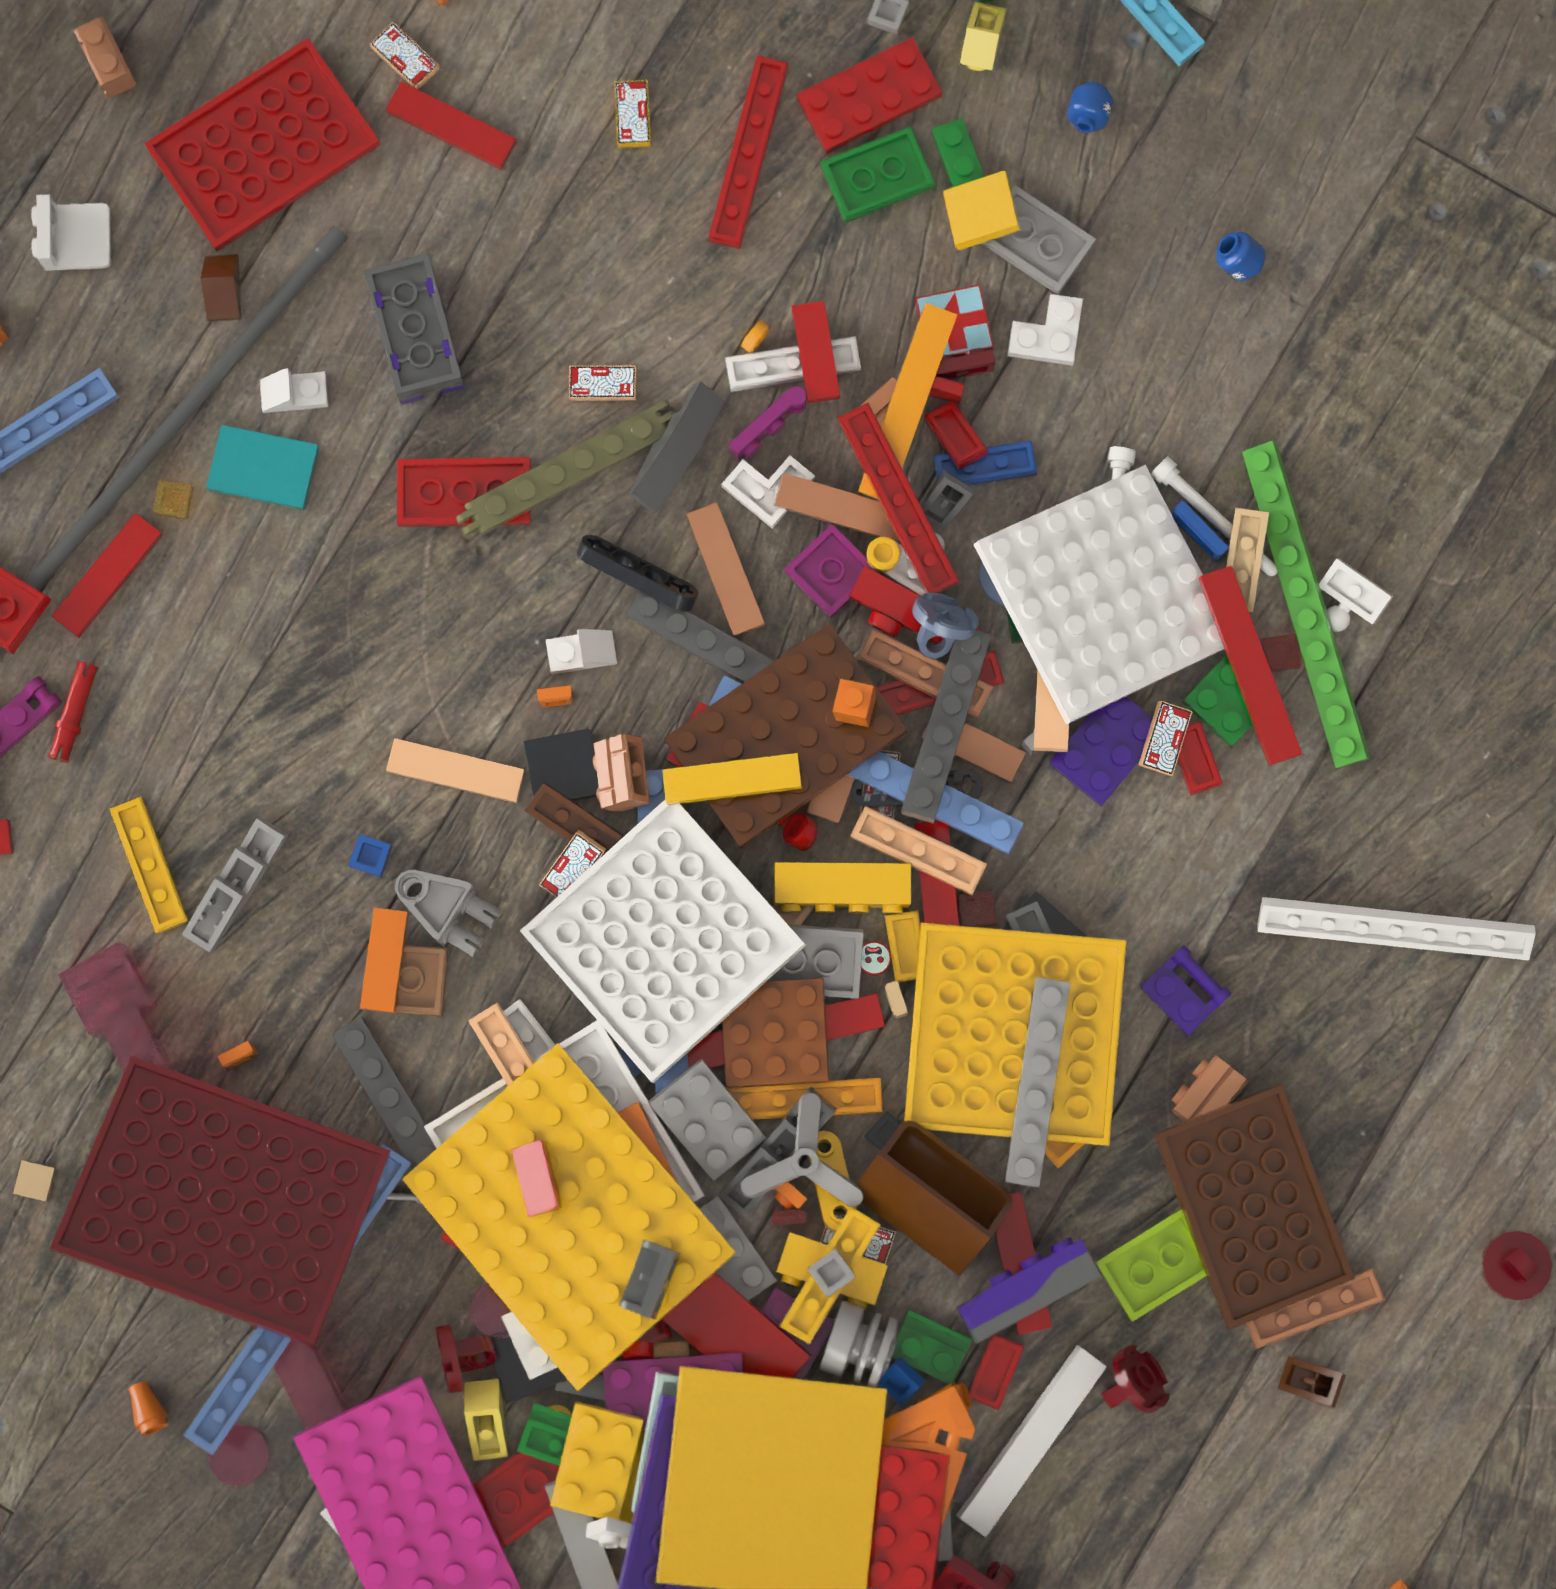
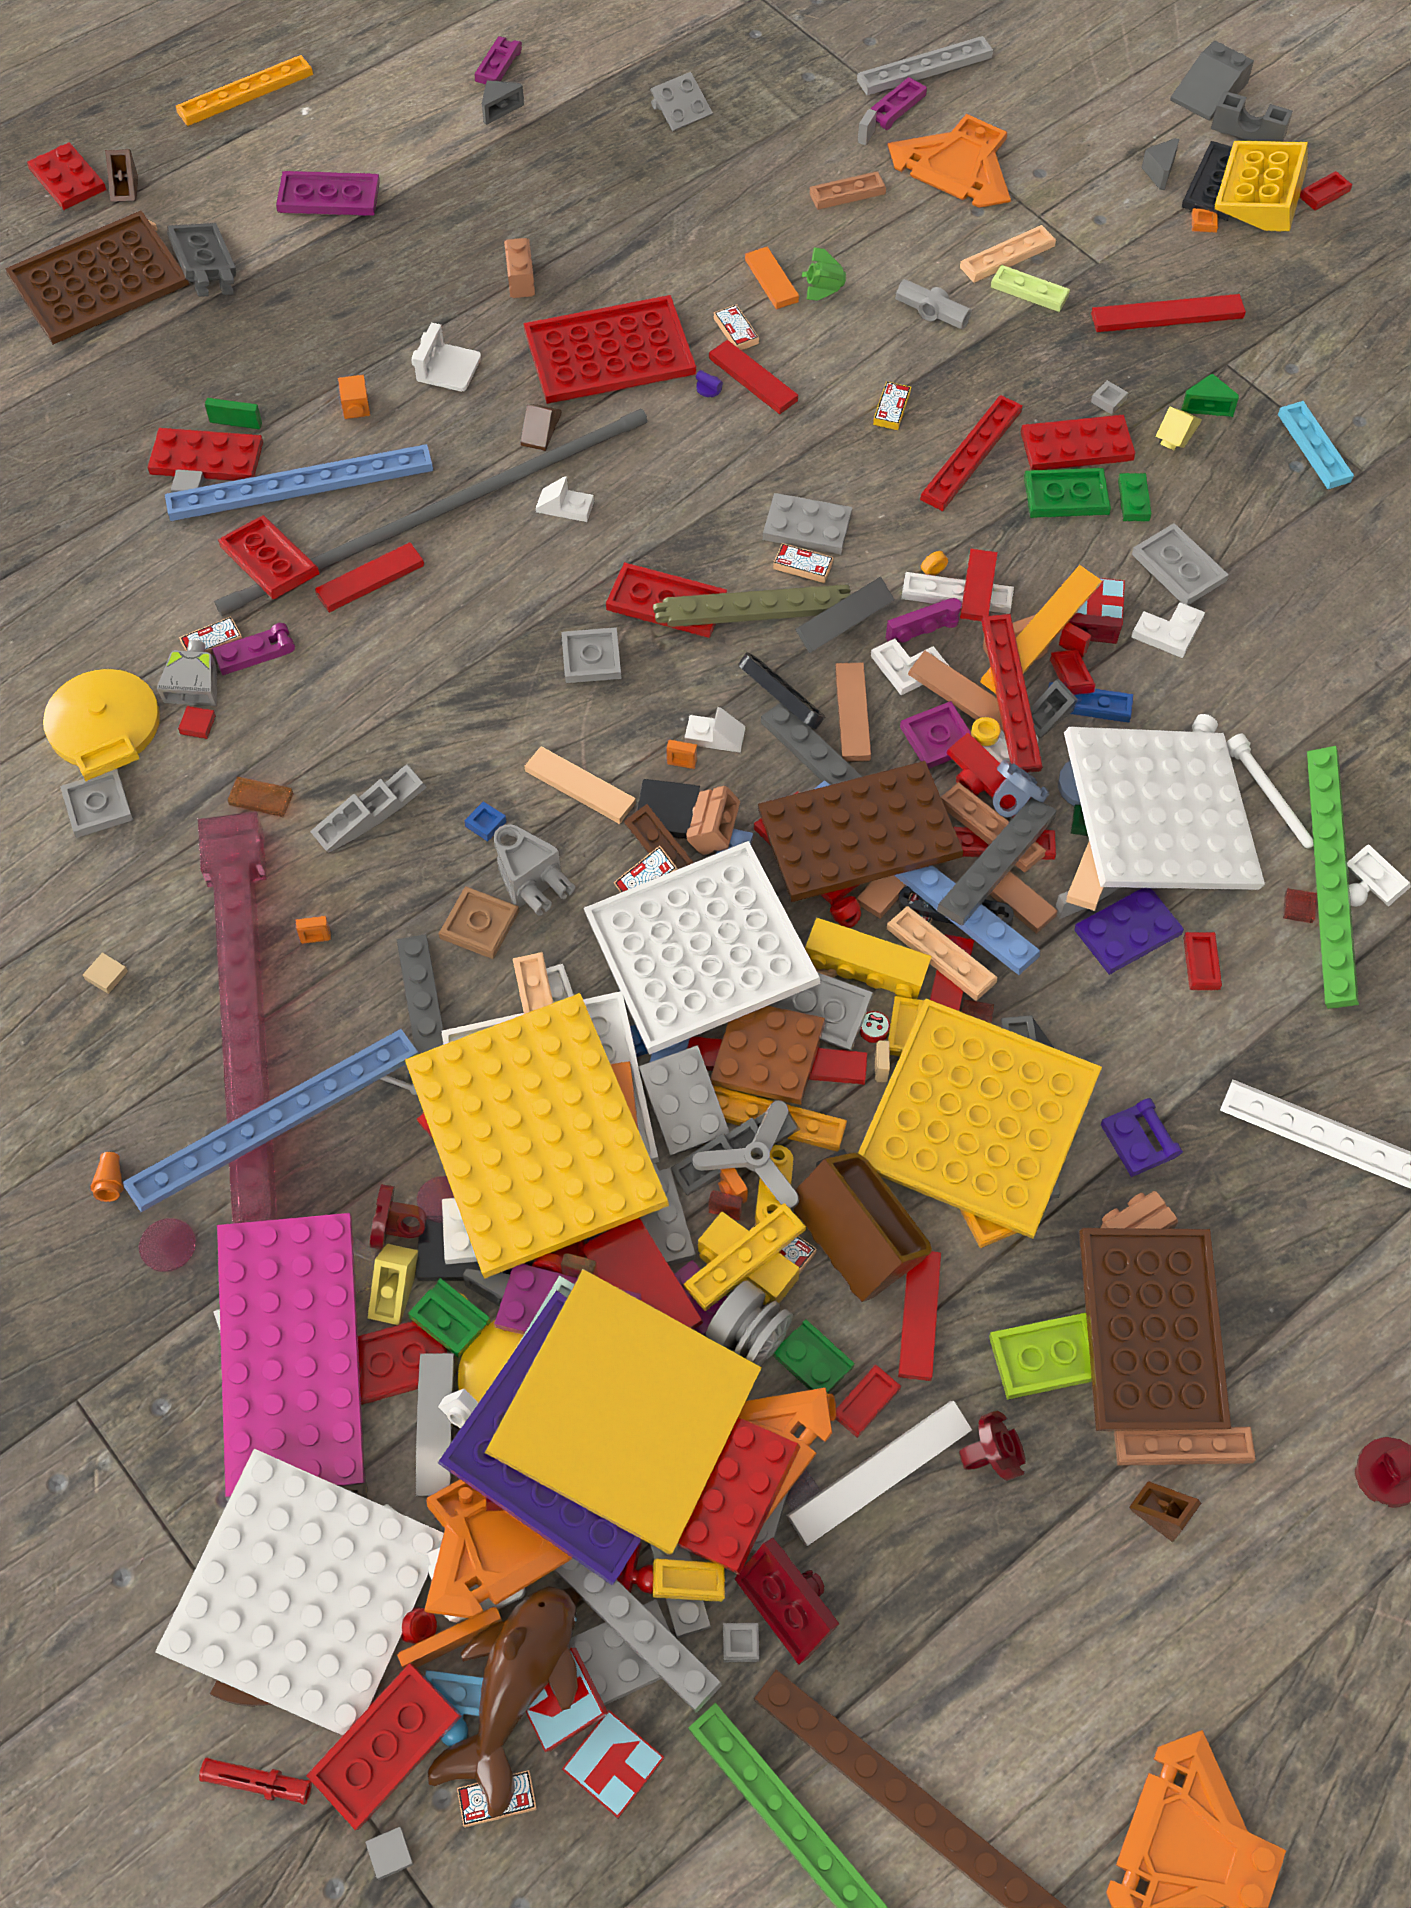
camera: 15 degrees right, 20 degrees down
red pin [48,661,98,763] -> none
dark red plate [50,1055,390,1347] -> none
yellow tile [110,797,189,934] -> none
clear yellow plate [153,480,194,520] -> none
teal tile [206,425,319,510] -> none
orange tile [360,908,409,1013] -> none
dark grey piece [364,253,465,405] -> none
slope [512,1140,562,1217] -> none
yellow plate [550,1401,644,1520] -> none
dark grey hinge [619,1239,681,1319] -> none
yellow tile [663,753,802,805] -> none
light grey tile [808,1249,856,1298] -> none
orange brick [833,679,876,727] -> none
blue plate [878,1356,925,1406] -> none
yellow tile [943,170,1020,251] -> none
piece [957,1236,1101,1343] -> none
light grey plate [1005,977,1070,1187] -> none
blue head [1067,82,1113,133] -> none
tile [1138,701,1192,776] -> none
blue tile [1171,500,1229,562] -> none
green plate [1182,654,1253,748] -> none
red tile [1198,566,1302,766] -> none
blue head [1216,231,1266,281] -> none
tan plate [1226,507,1270,612] -> none
none -> clear orange tile [227,776,293,817]
none -> light grey plate [561,627,621,683]
none -> dark purple plate [696,370,723,397]
none -> light grey plate [762,493,852,555]

